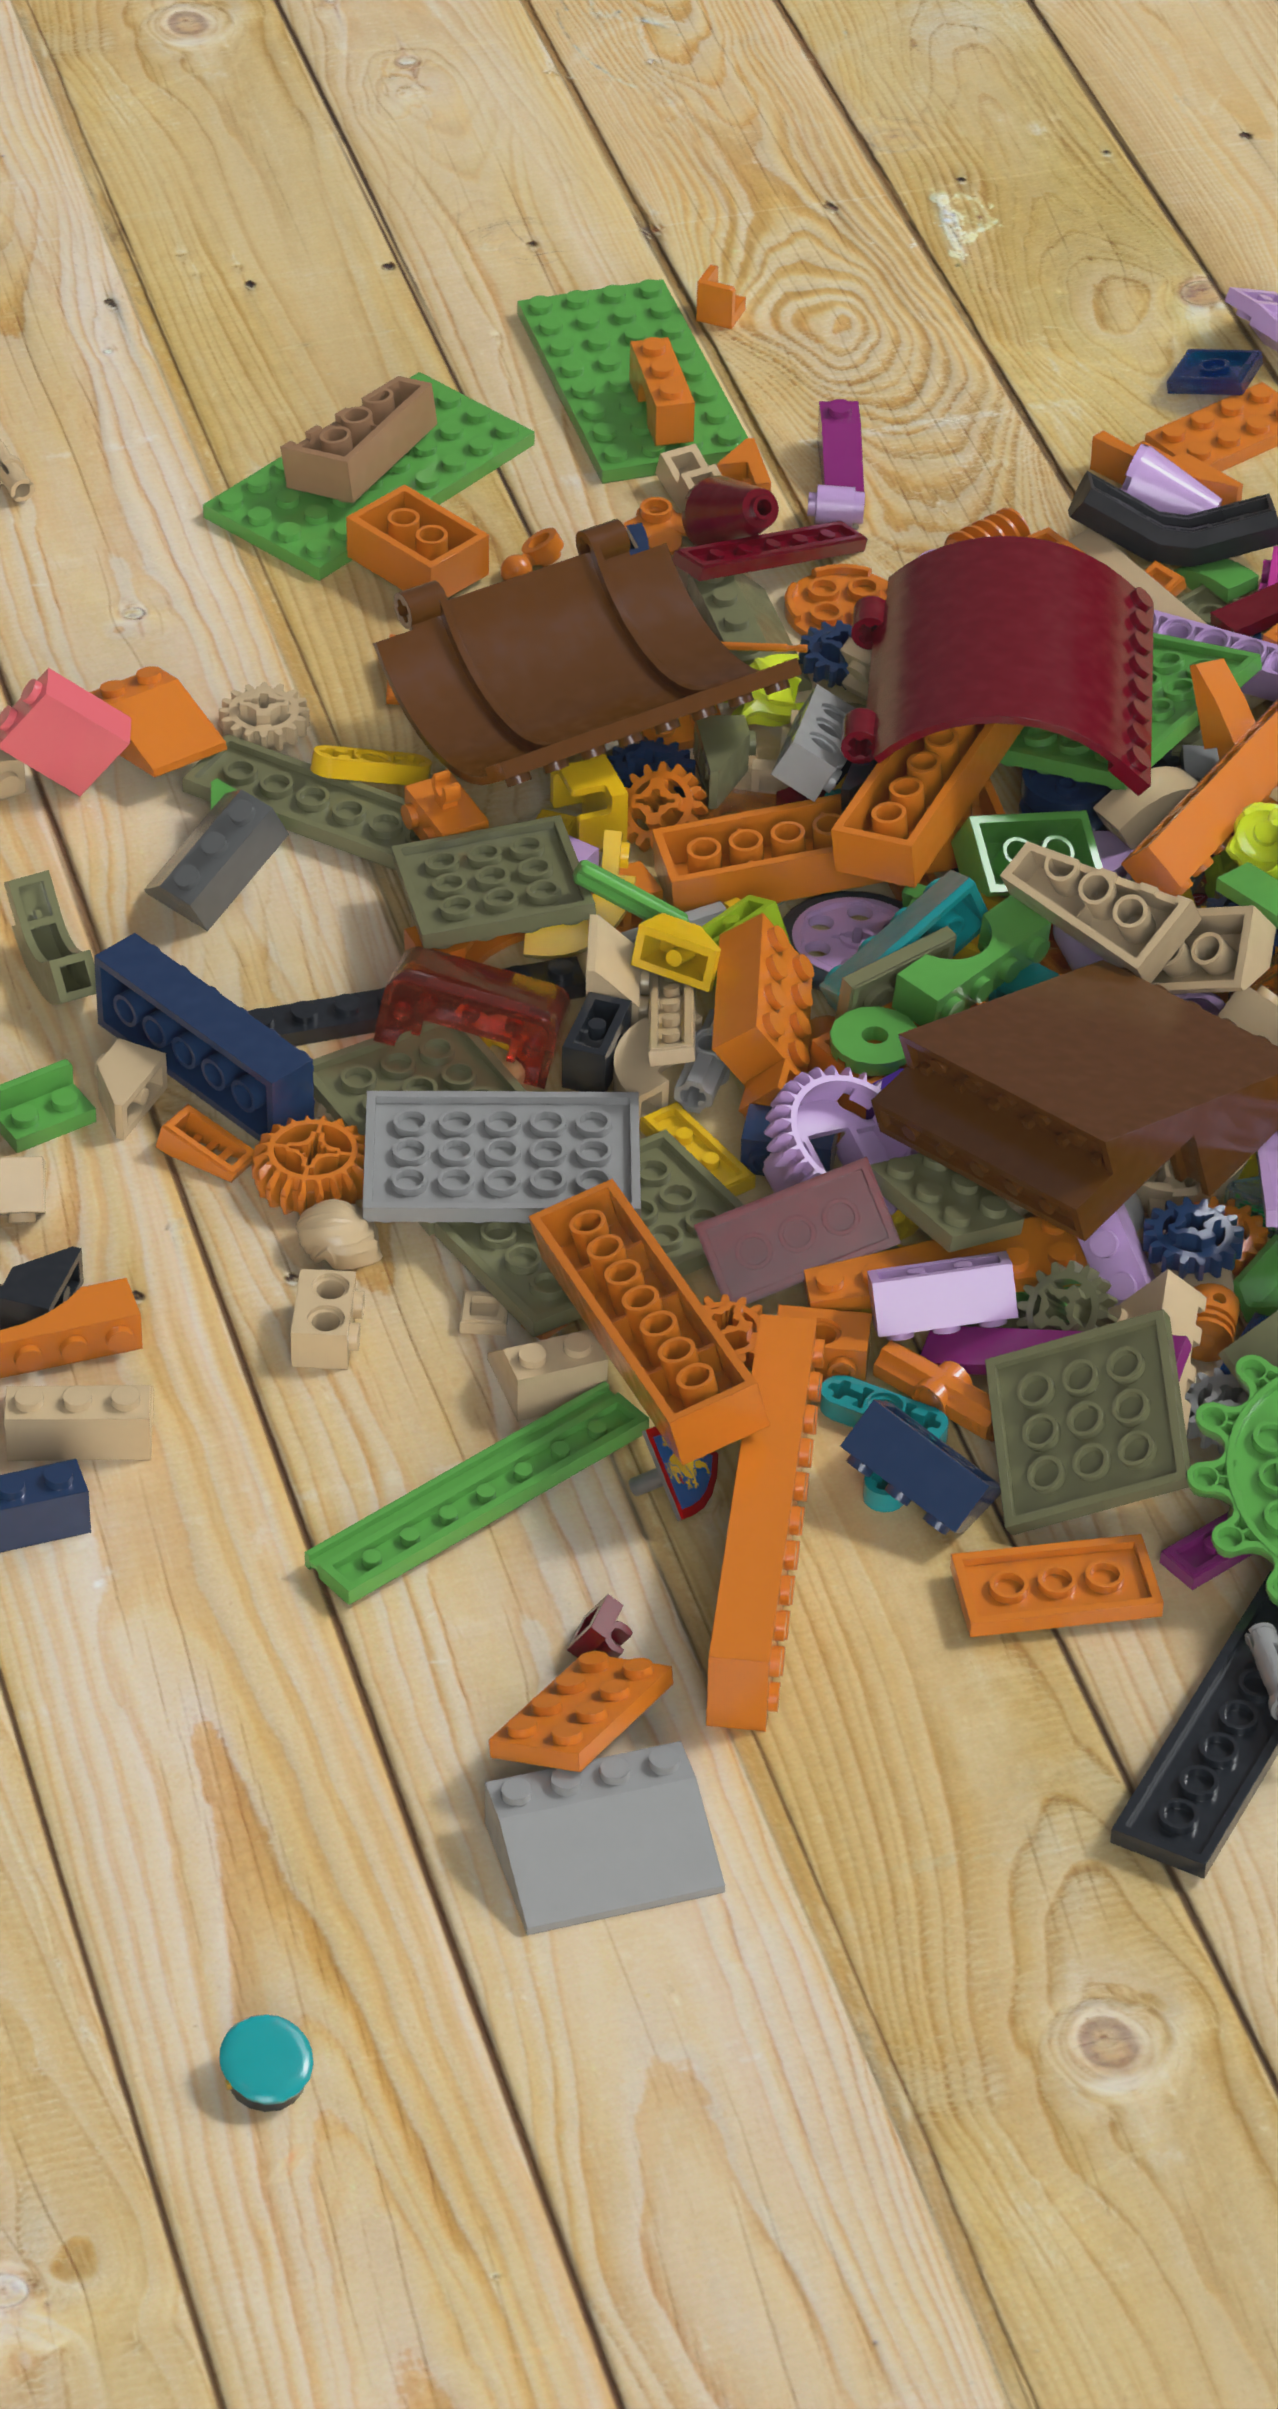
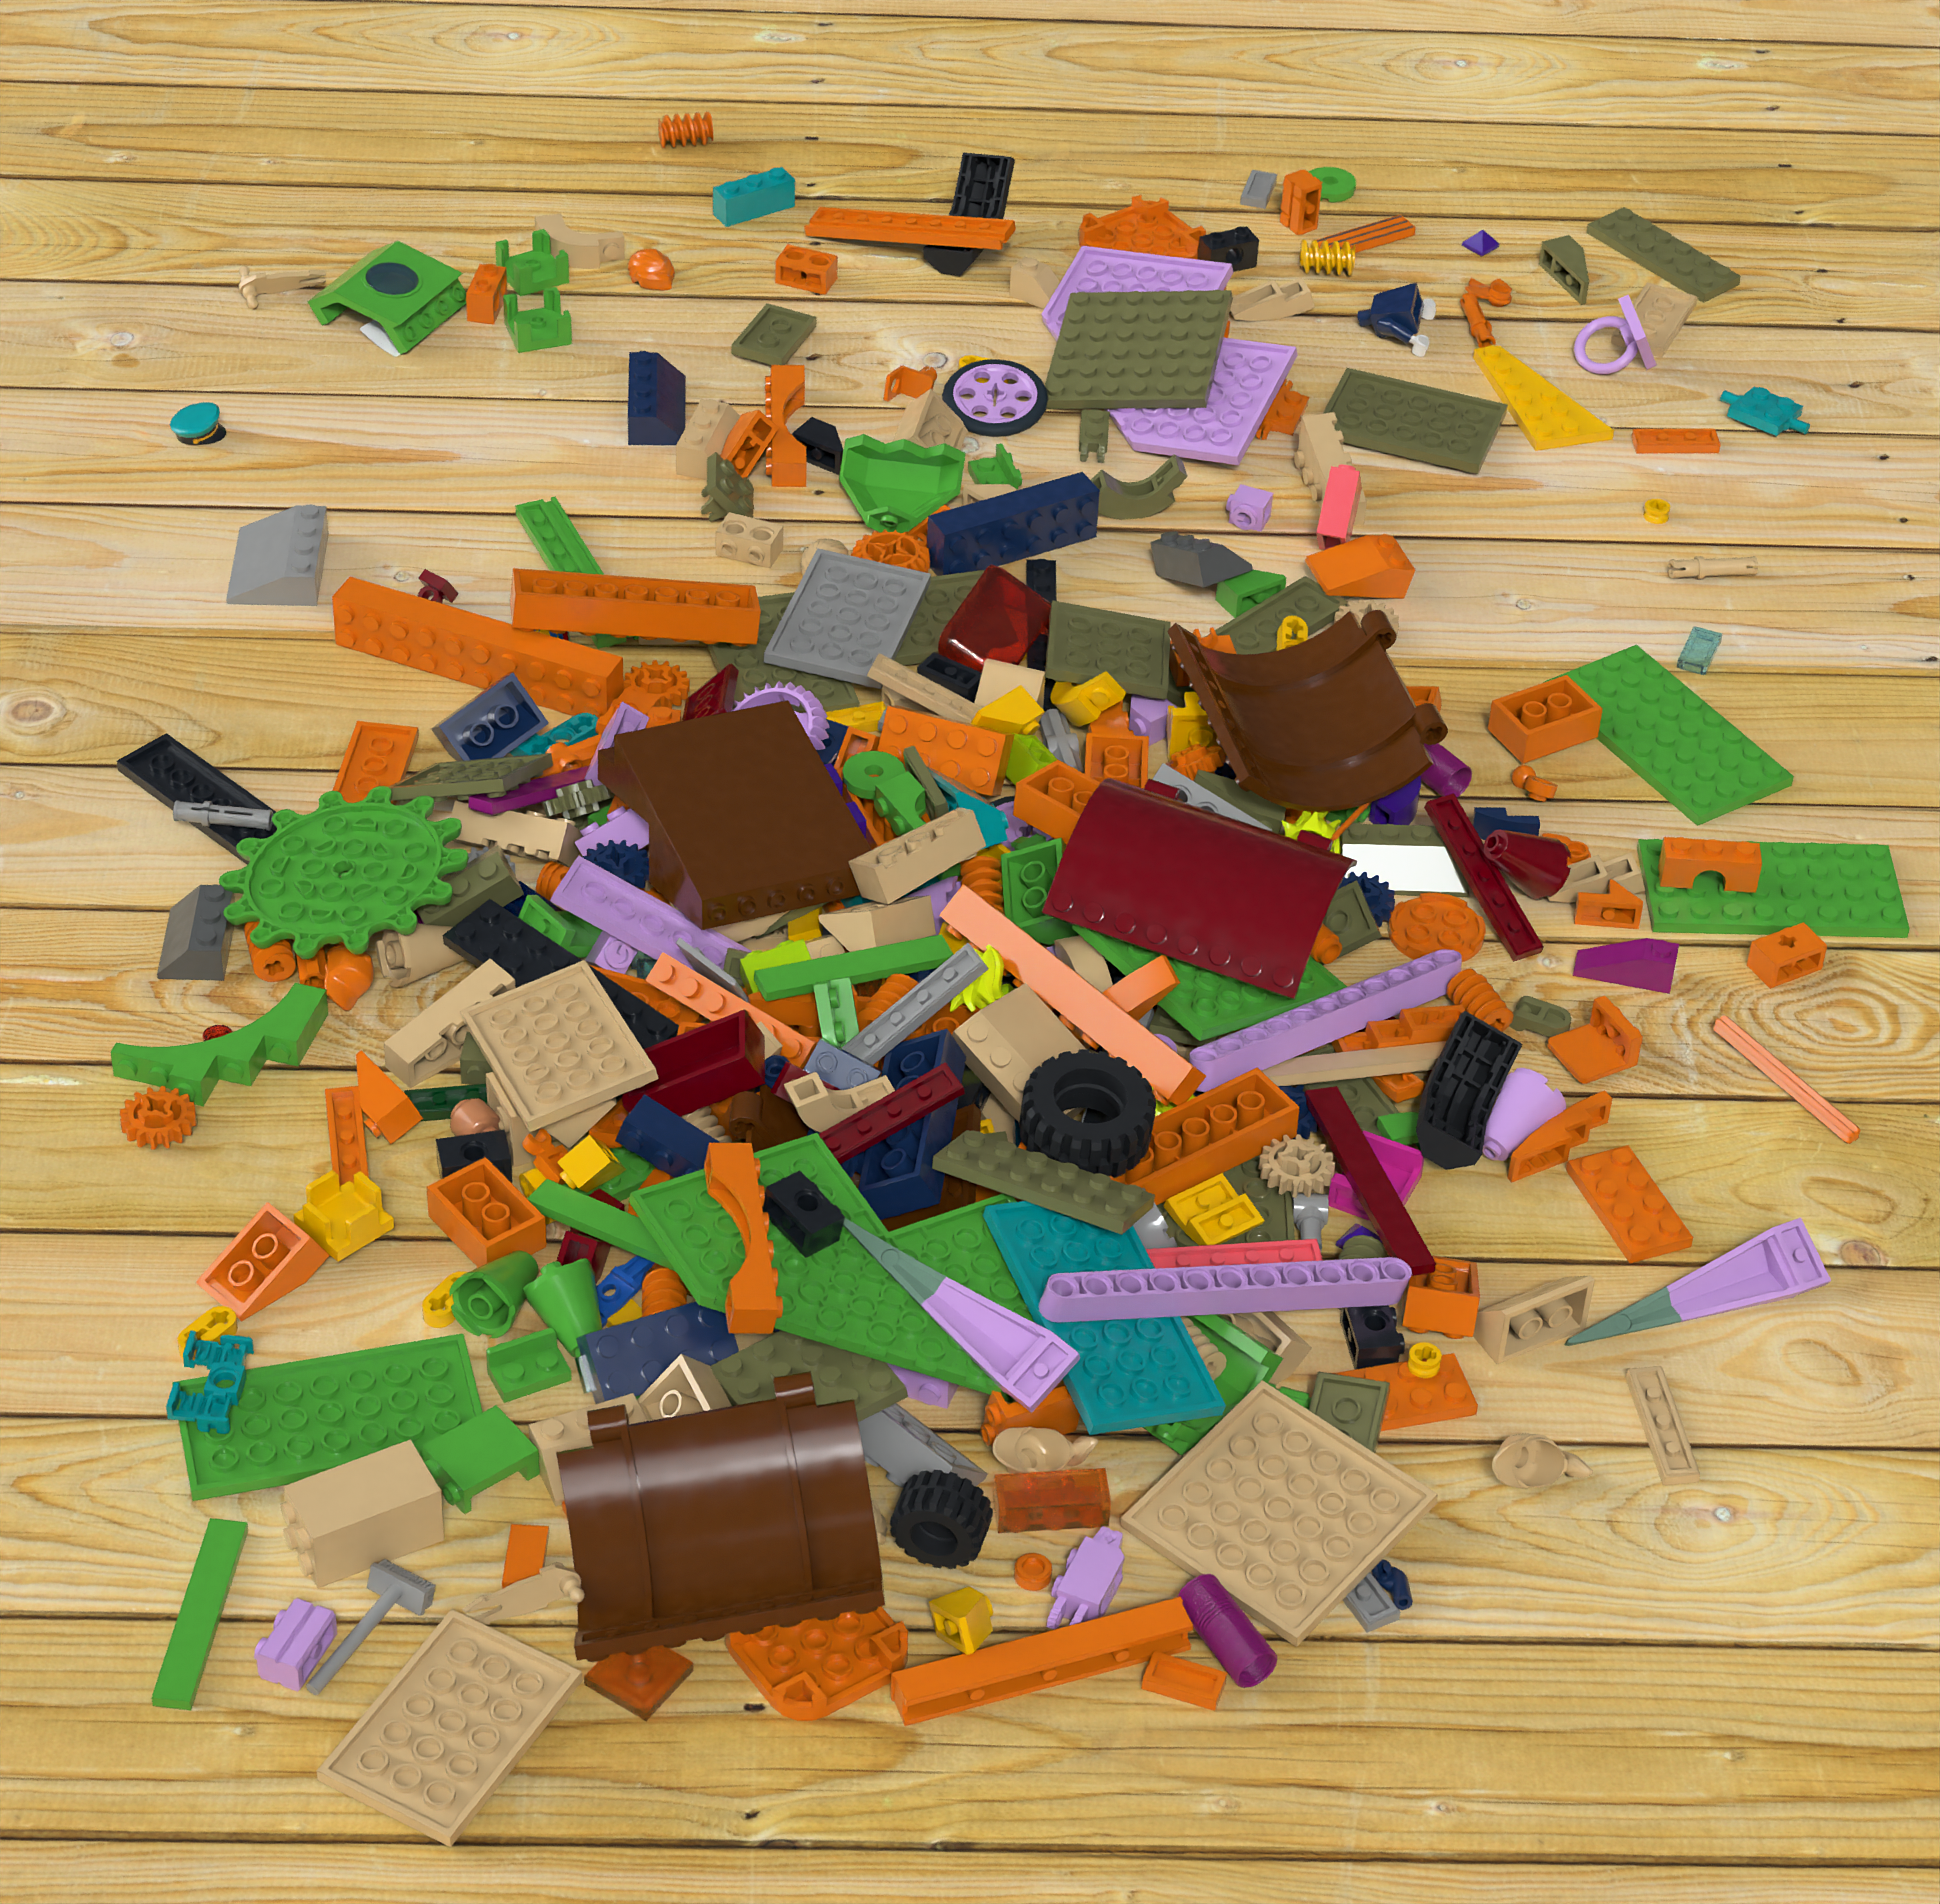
camera: 105 degrees right, 0 degrees up
medium nougat wedge [280,376,437,503] -> none
orange plate [488,1651,674,1772] -> none
bright green axle [572,860,689,922] -> none
orange panel [696,264,746,329] -> none
lavender brick [807,484,865,527] -> none
clear blue tile [1167,349,1263,395] -> none
none -> olive plate [701,452,754,522]
none -> orange slope [720,410,779,478]
none -> bright green panel [839,434,966,533]
none -> lavender brick [1226,484,1273,532]
none -> olive plate [1510,996,1572,1037]
none -> orange bracket [1547,995,1643,1084]
none -> clear light blue tile [1677,626,1722,675]
none -> orange axle [1713,1015,1861,1144]
none -> orange brick [1747,922,1827,989]

